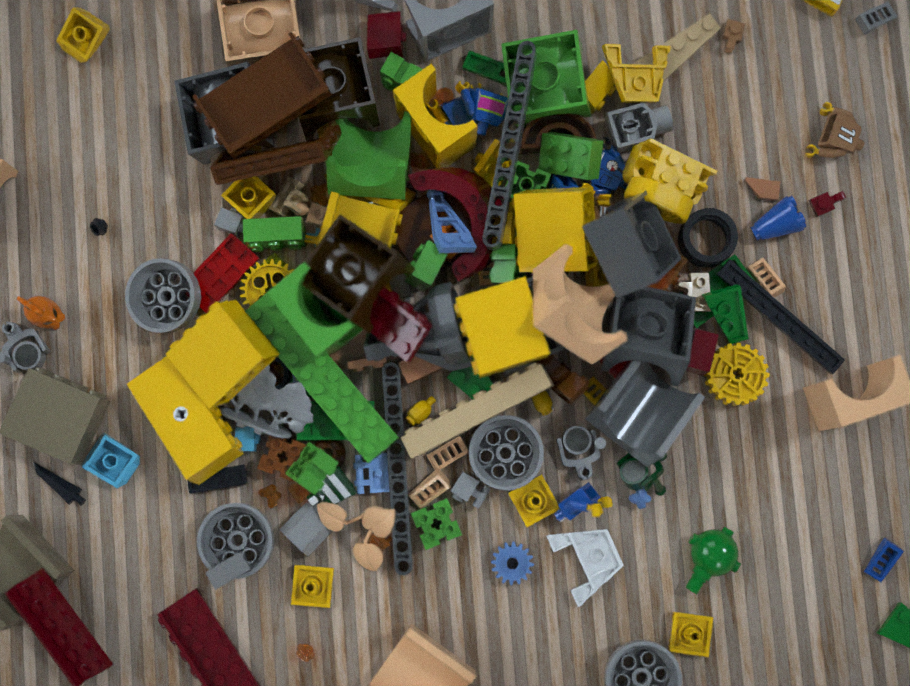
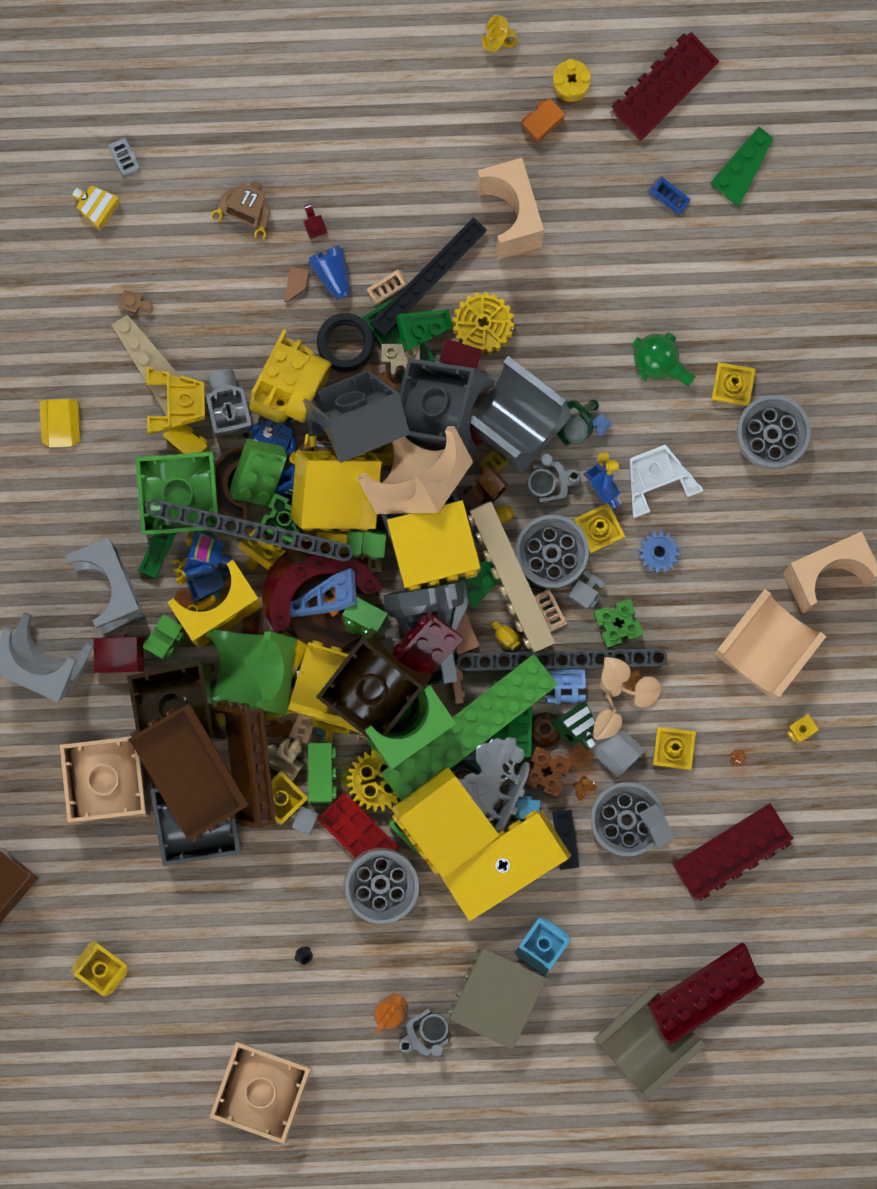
camera: 85 degrees left, 0 degrees up
black bar [33,462,86,506] -> none
bright green brick [285,442,339,495] -> none
light nougat slope [408,468,451,509] -> none

